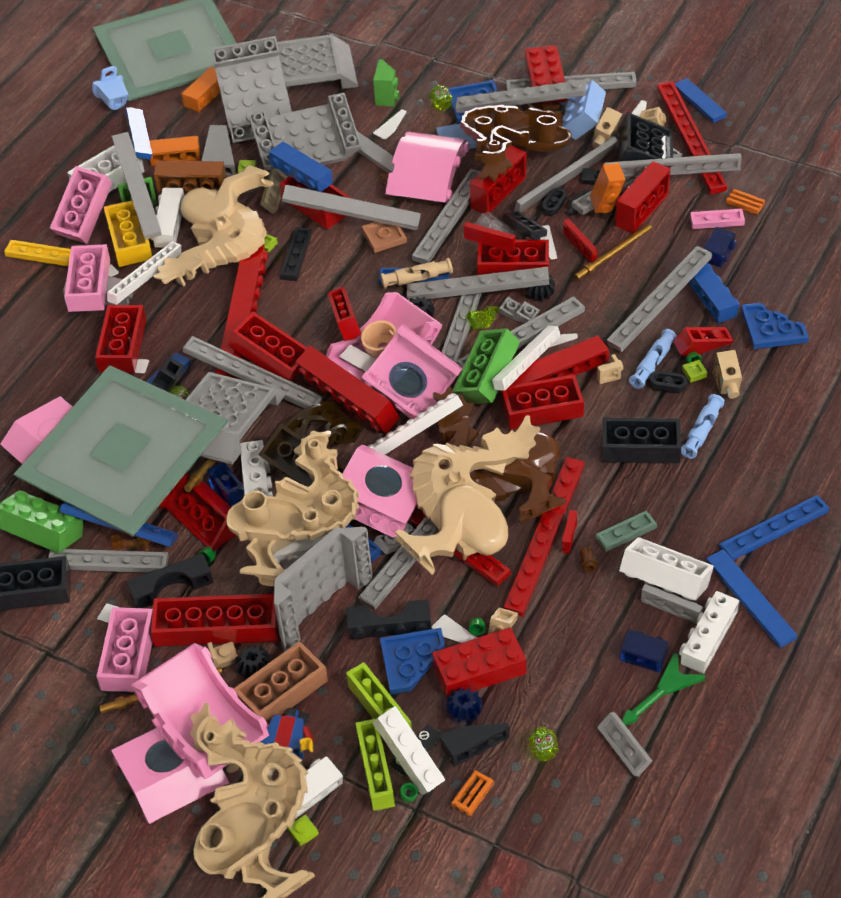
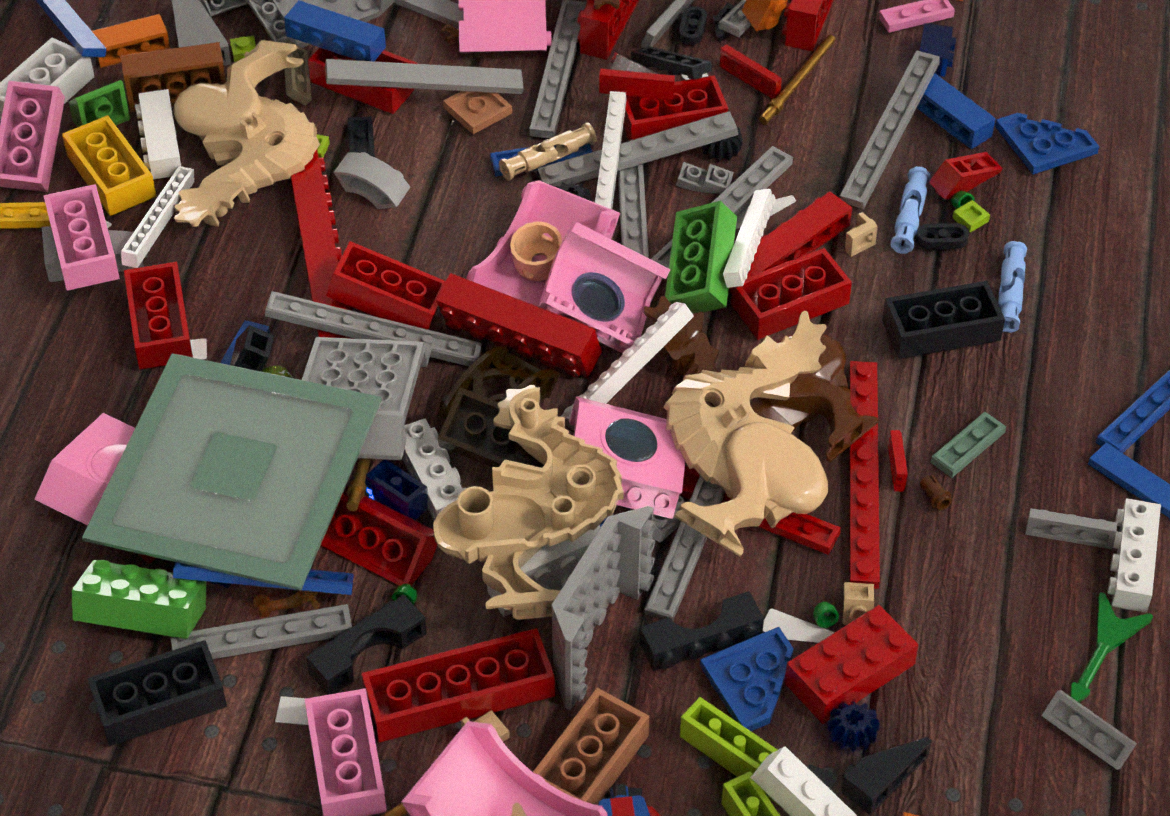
camera: 20 degrees left, 0 degrees up
light grey tile [112,132,162,240] -> none
black gear [235,644,271,679] -> none
red brick [328,286,362,341] -> none
white sticker [339,345,376,371] -> none
clear neon green slope [466,306,499,330] -> none
clear neon green head [528,727,559,761] -> none
white brick [619,537,714,601] -> none
clear blue brick [620,629,669,673] -> none
tan torso [713,350,742,398] -> none
none -> light grey brick [334,152,410,209]
none -> white piece [595,91,626,209]

